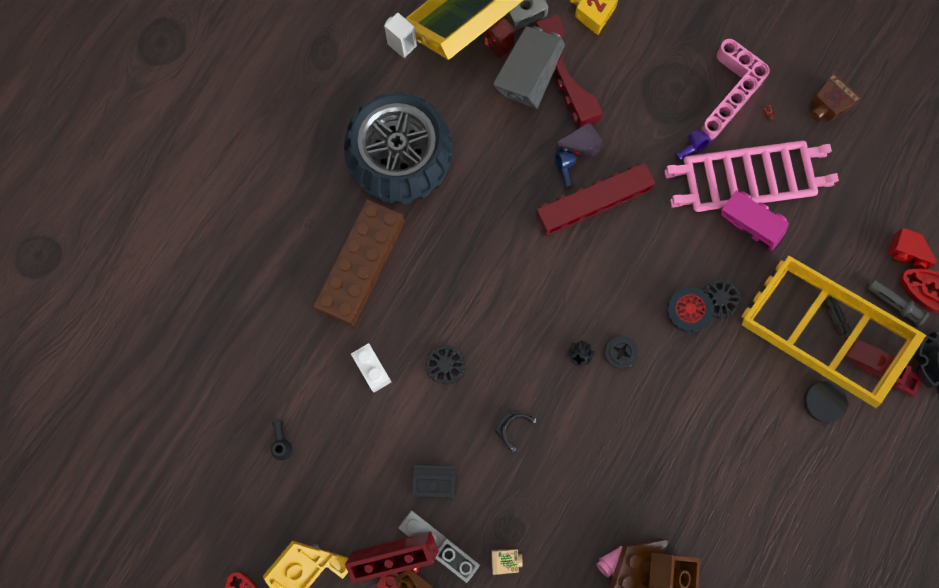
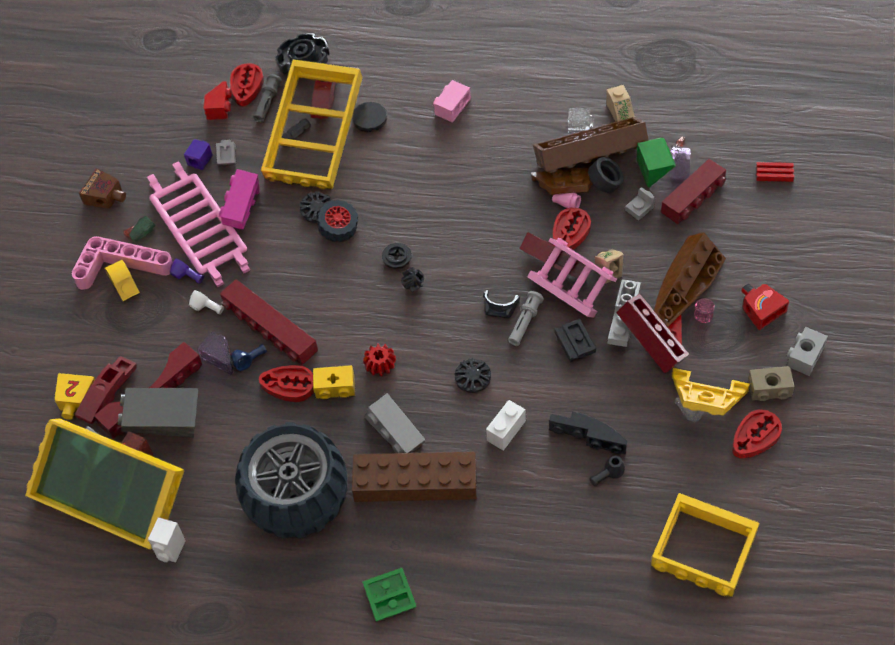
camera: 110 degrees left, 20 degrees down
none -> dark red slope [75,356,137,425]
none -> yellow brick [104,260,140,301]
none -> clear green cone [128,216,155,242]
none -> dark purple brick [184,139,213,170]
none -> white bar [189,290,224,315]
none -> light grey bracket [216,140,236,165]
none -> red piece [259,365,314,402]
none -> yellow brick [313,365,355,399]
none -> green slope [362,568,417,621]
none -> red gear [363,344,396,377]
none -> light grey wedge [365,393,425,453]
none -> bright pink brick [433,80,471,122]
none -> light grey pin [508,291,544,346]
none -> dark red slope [520,232,589,282]
none -> bright pink fence [527,238,617,318]
none -> black slope [549,411,627,454]
none -> red piece [553,208,591,250]
none -> yellow window [651,493,759,597]

